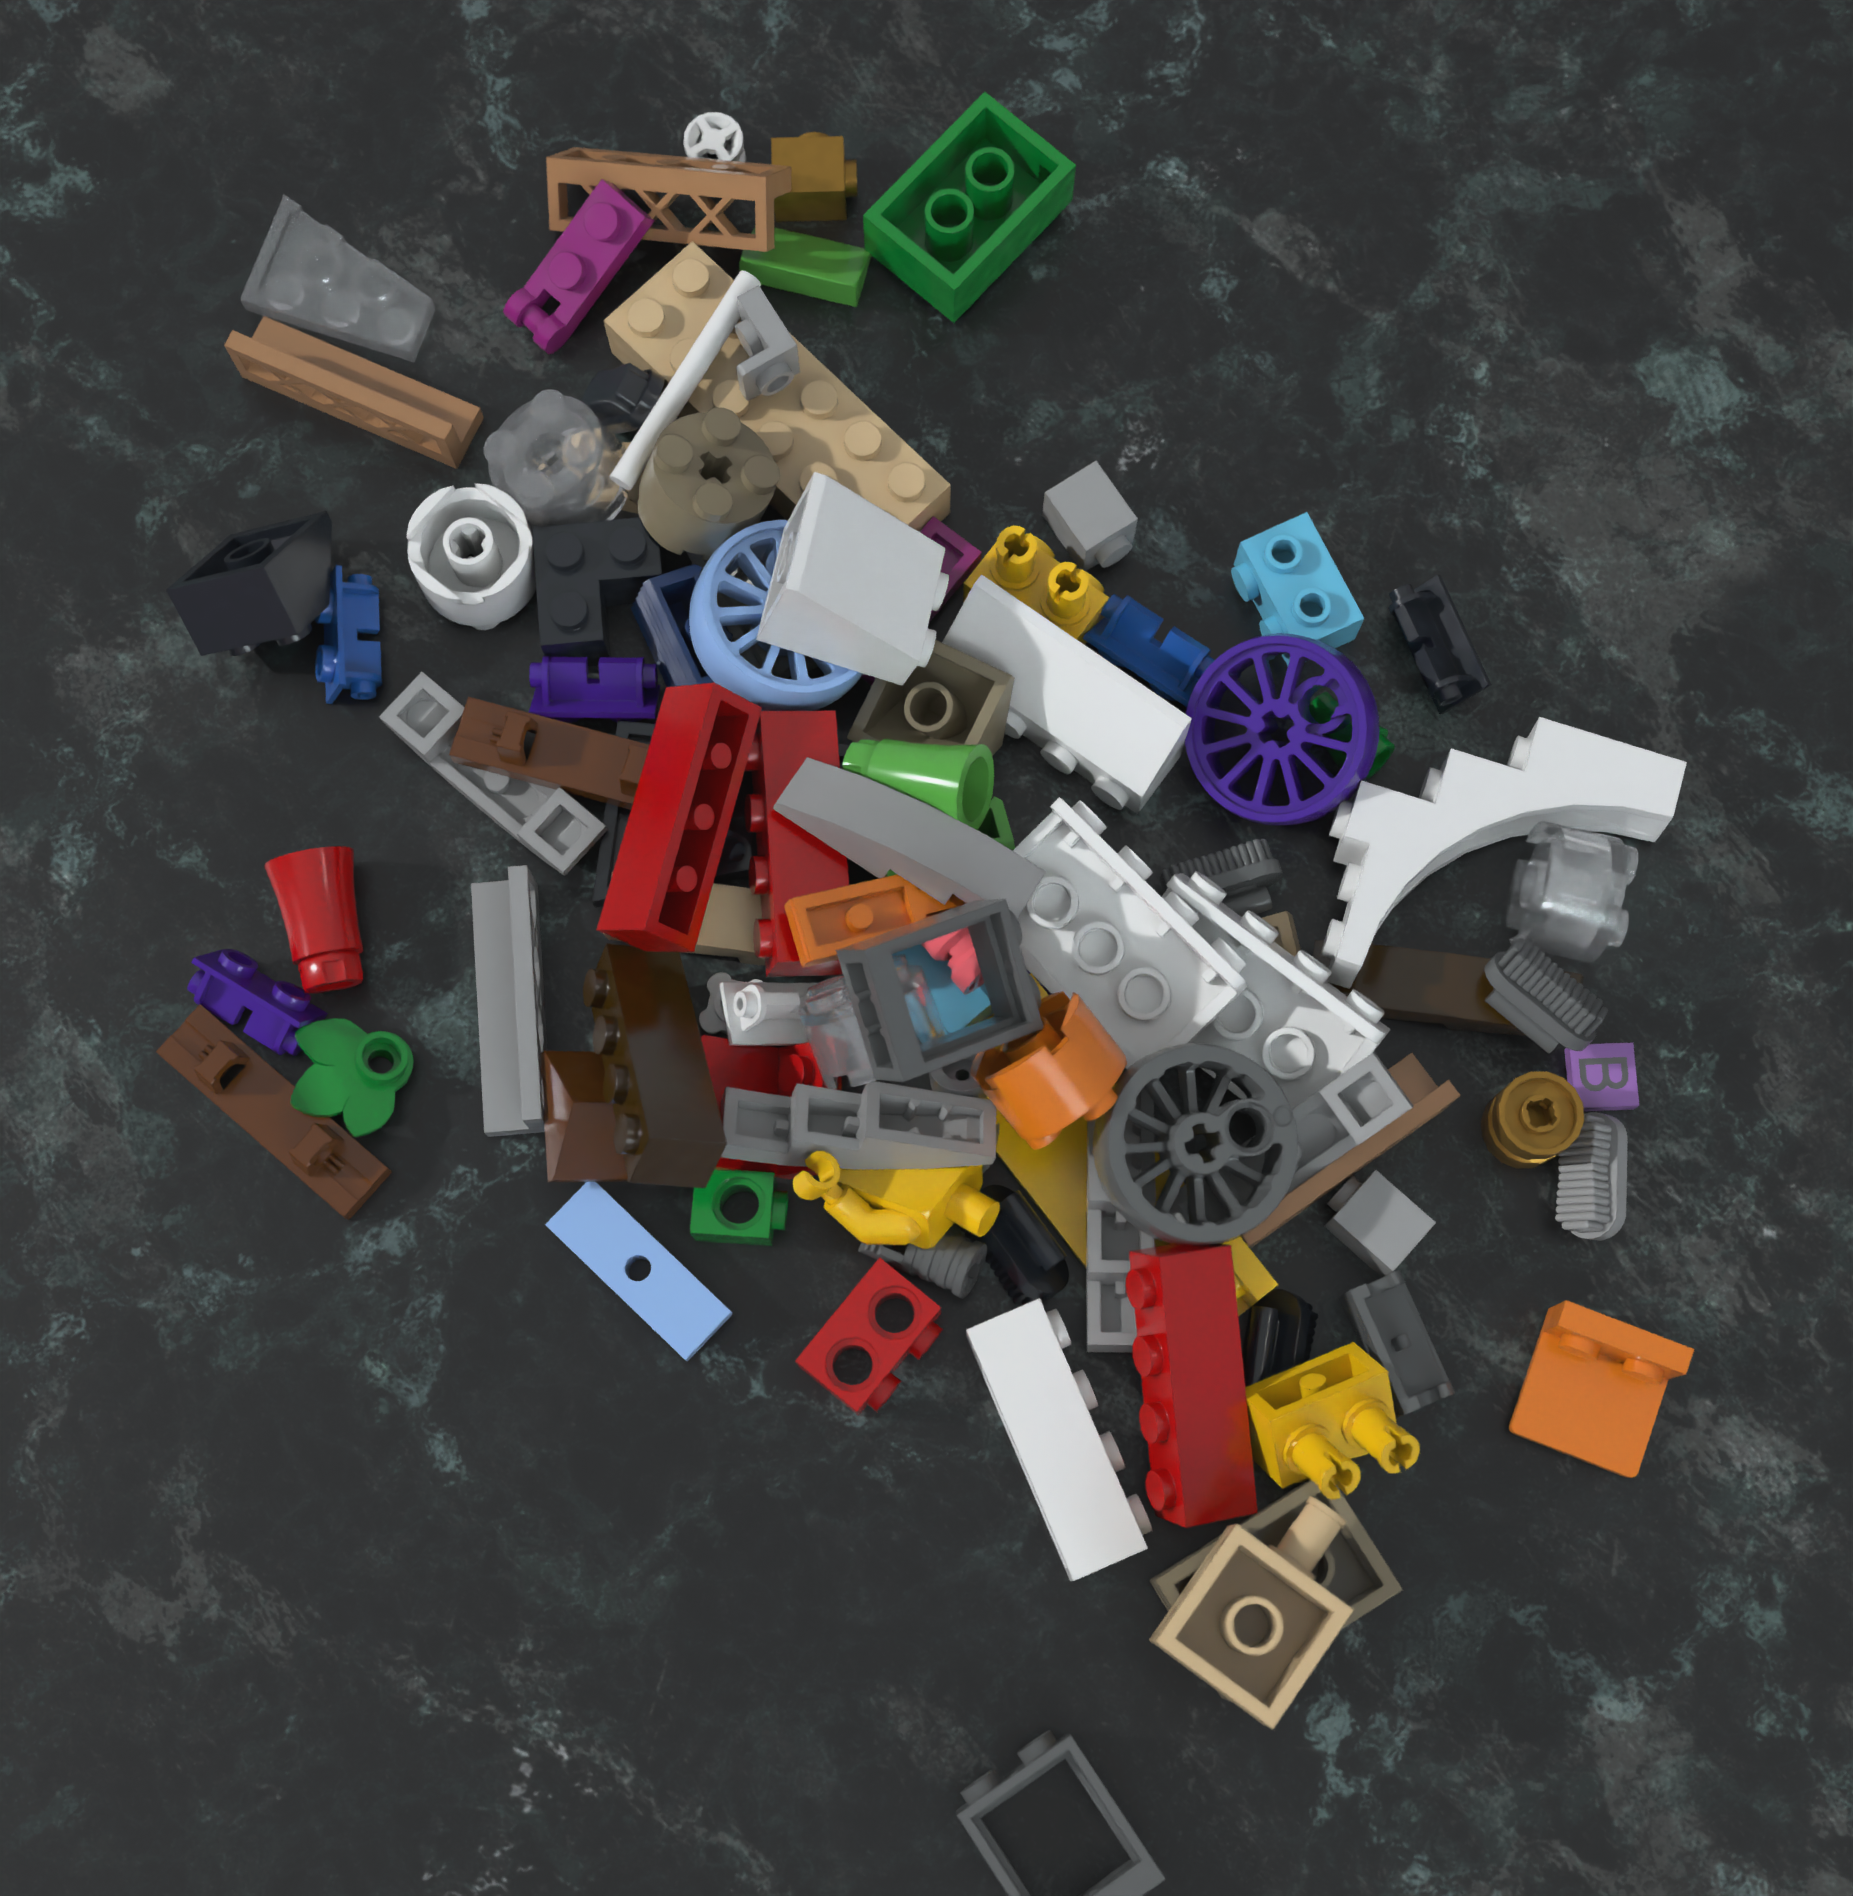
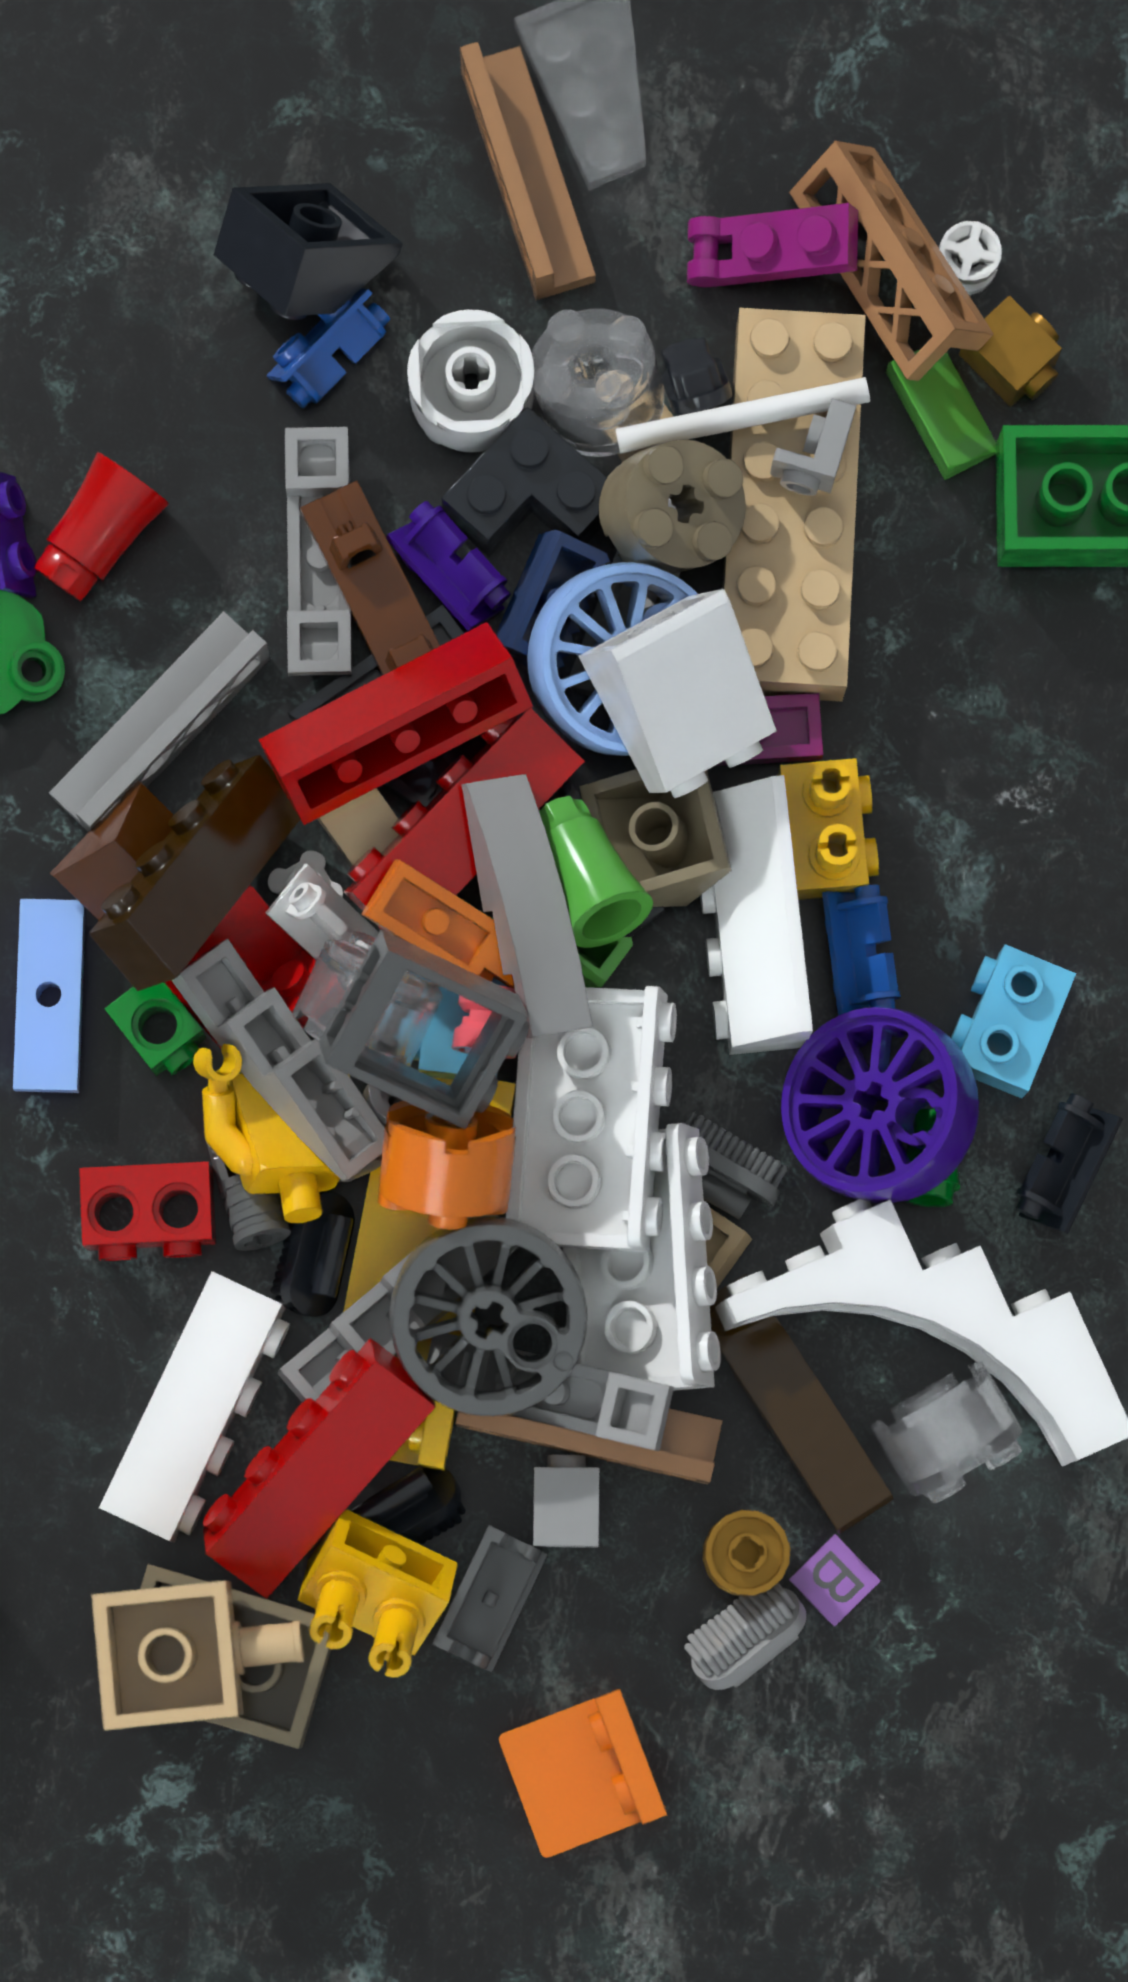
camera: 45 degrees right, 5 degrees up
light grey brick [1042,461,1138,571] -> none
dark grey piece [1485,938,1608,1054] -> none

